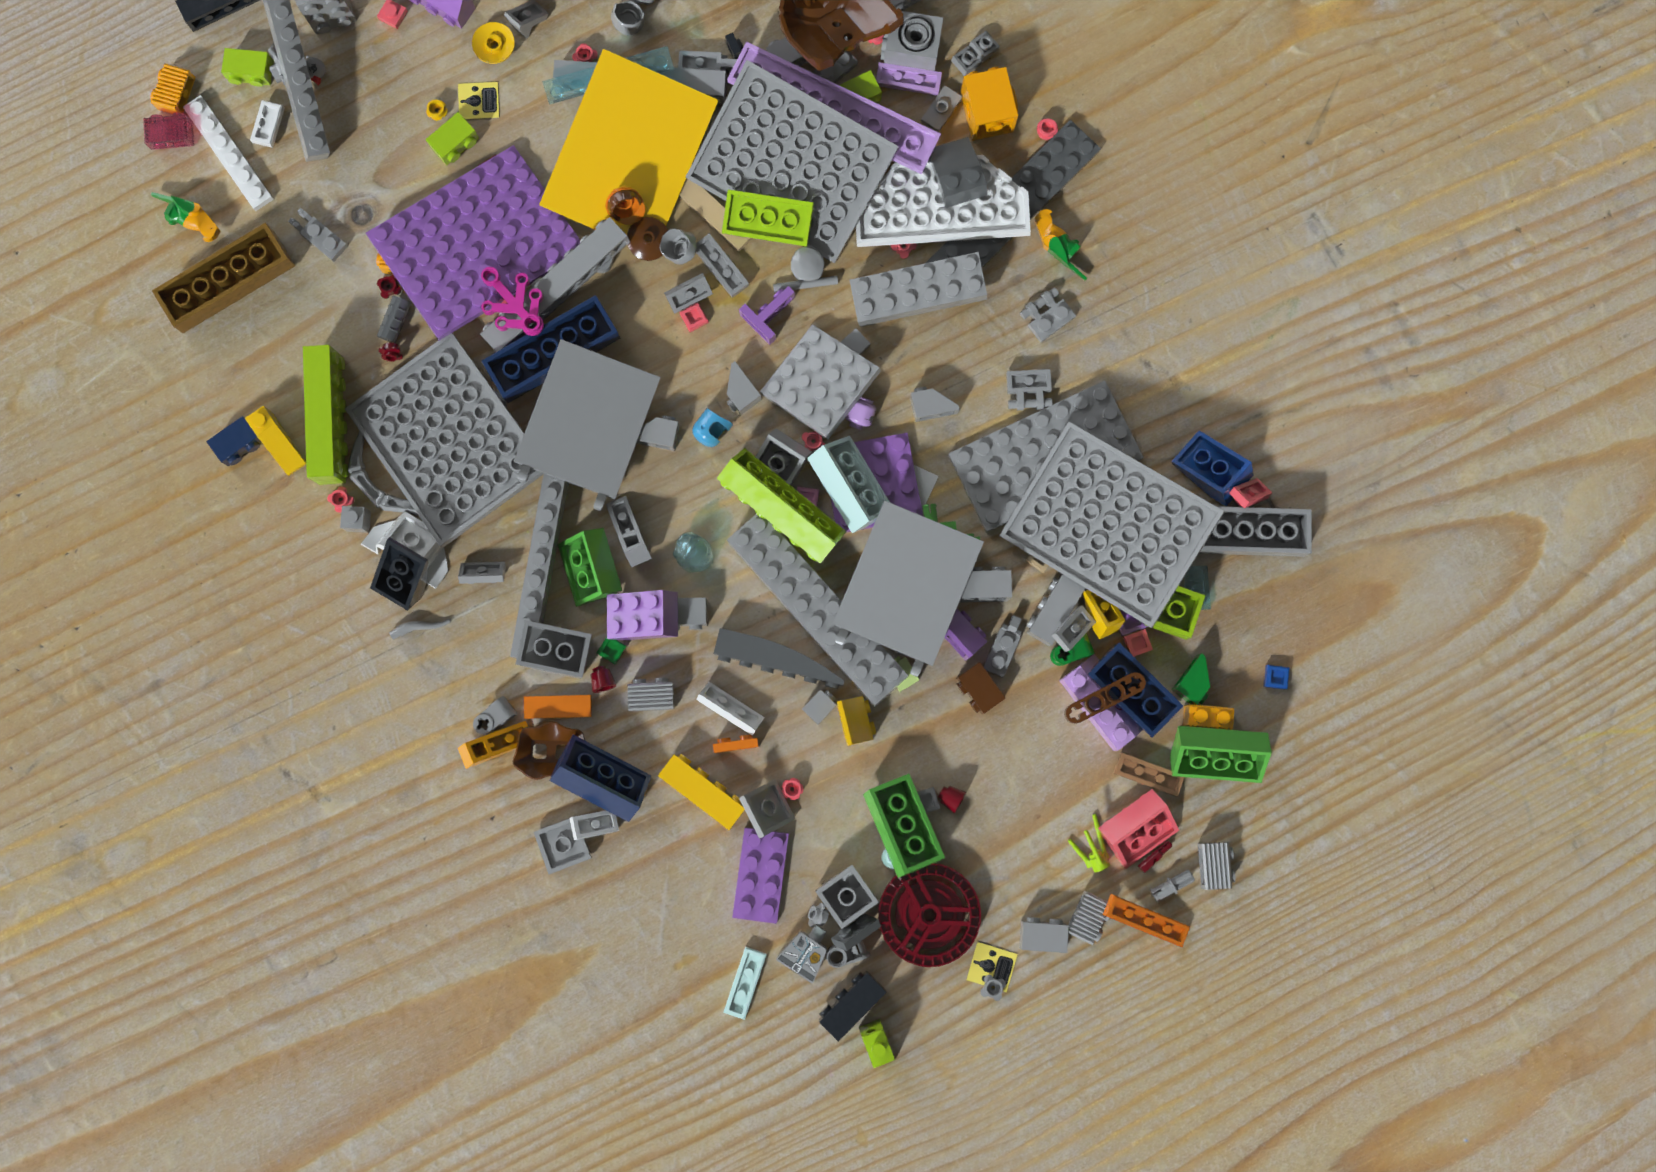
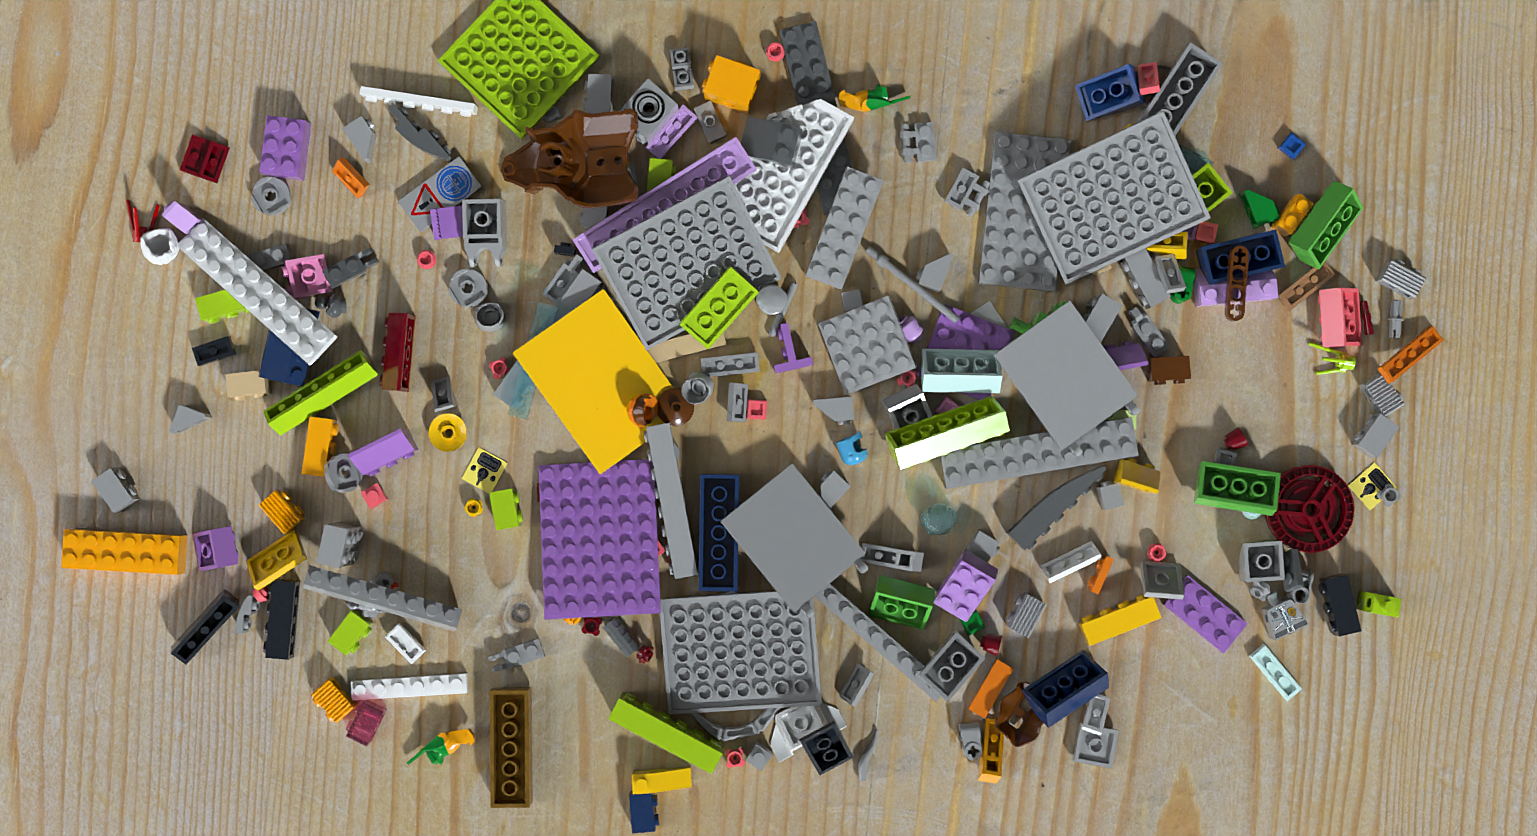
camera: 60 degrees left, 5 degrees up
dark pink plant [481,267,544,336] -> none
none -> light grey bar [866,246,960,323]

